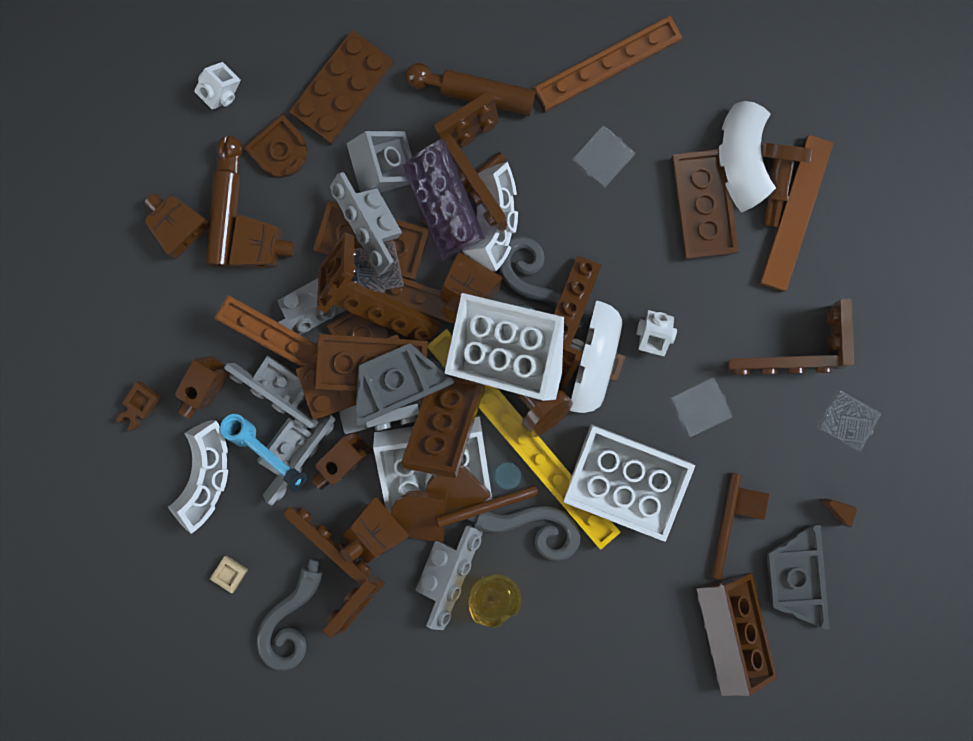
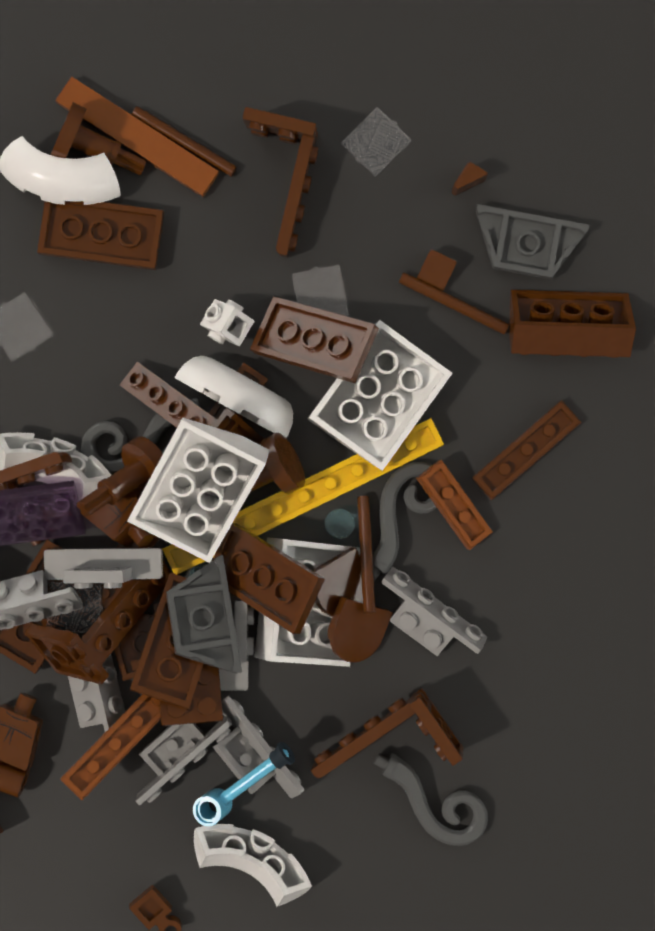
camera: 80 degrees left, 0 degrees up
reddish brown torso [175,356,230,418] -> none
tan tile [210,555,248,593] -> none
reddish brown torso [312,432,374,490] -> none
reddish brown torso [341,497,409,563] -> none
clear yellow helmet [468,574,522,628] -> none
none -> light grey bracket [44,548,163,589]
none -> reddish brown piece [76,436,163,517]
none -> reddish brown bar [132,106,237,177]
none -> reddish brown plate [250,296,379,383]
none -> dark orange tile [416,460,493,550]
none -> reddish brown tile [472,400,581,500]

